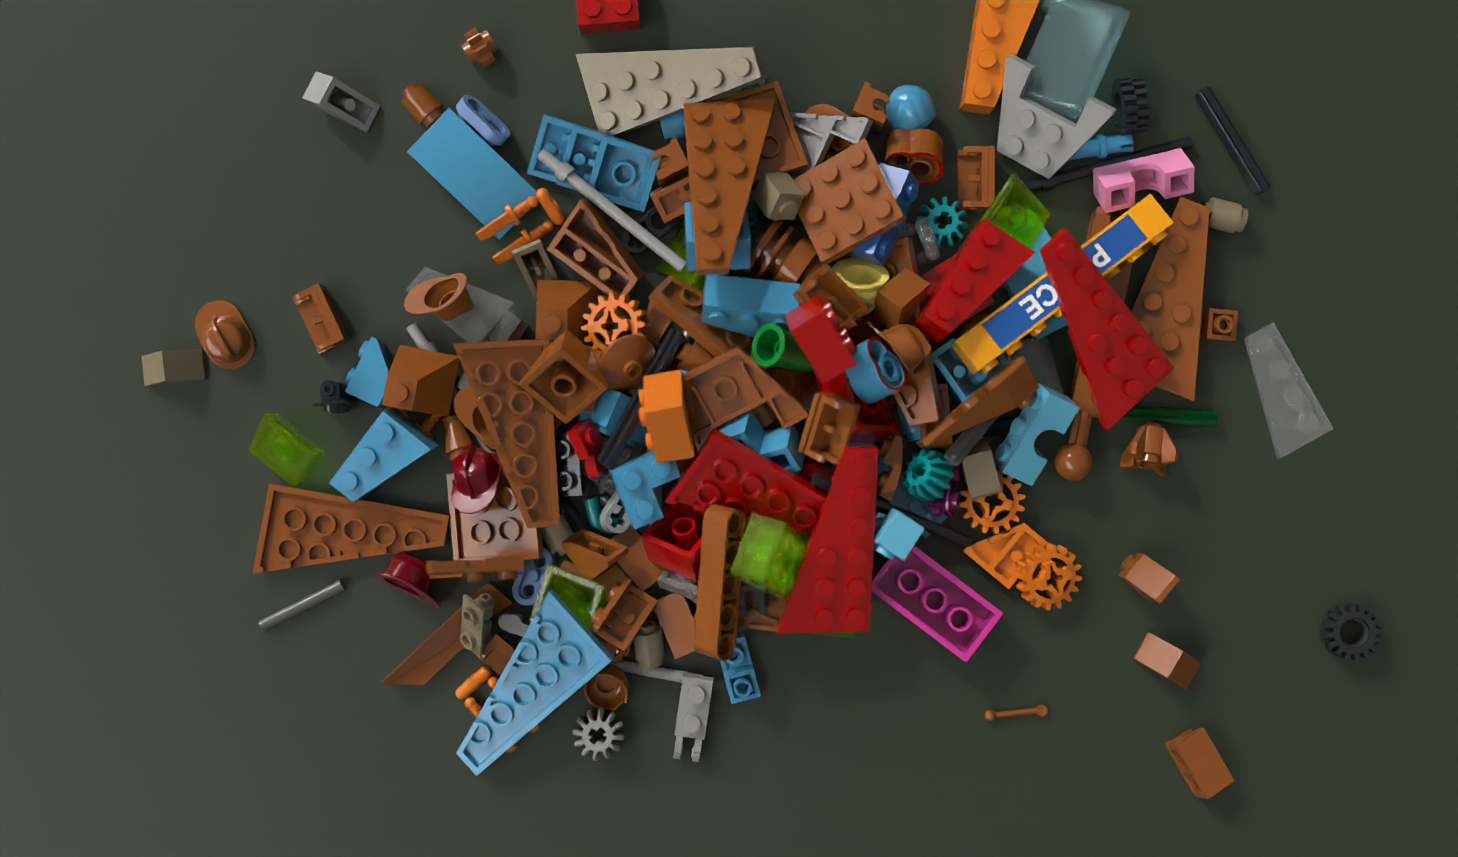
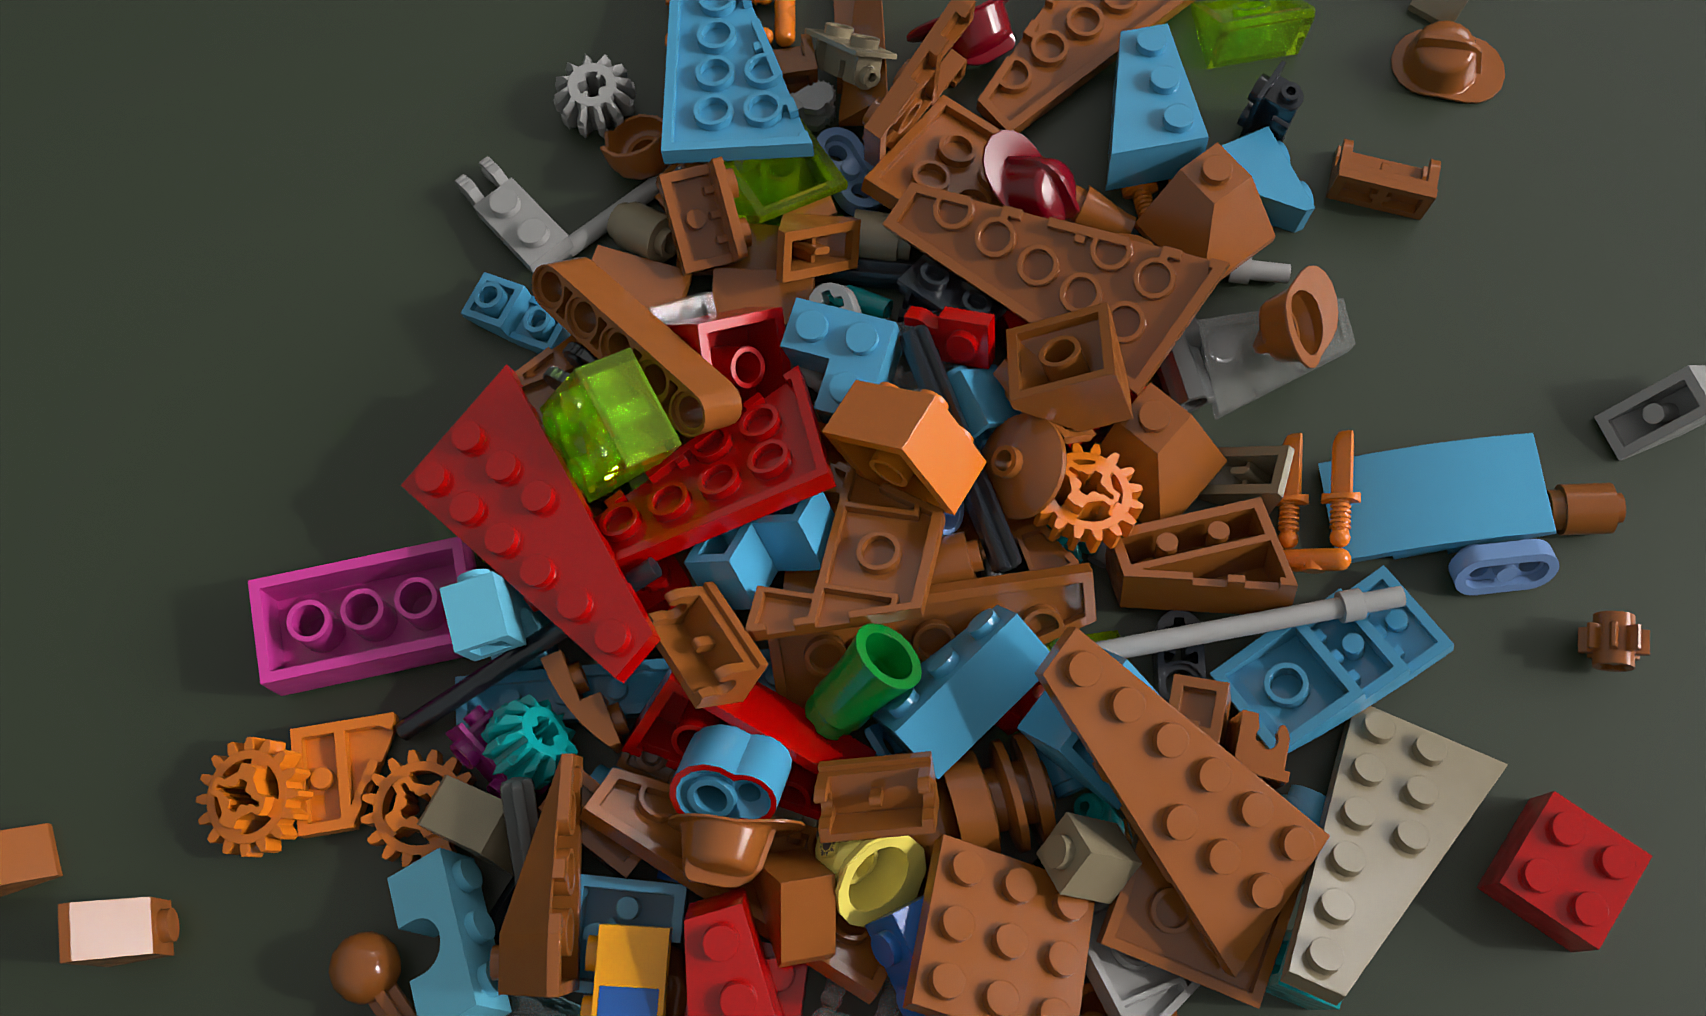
camera: 130 degrees right, 15 degrees down
red brick [785,295,857,384] -> none
dark orange hinge [984,704,1048,722] -> none

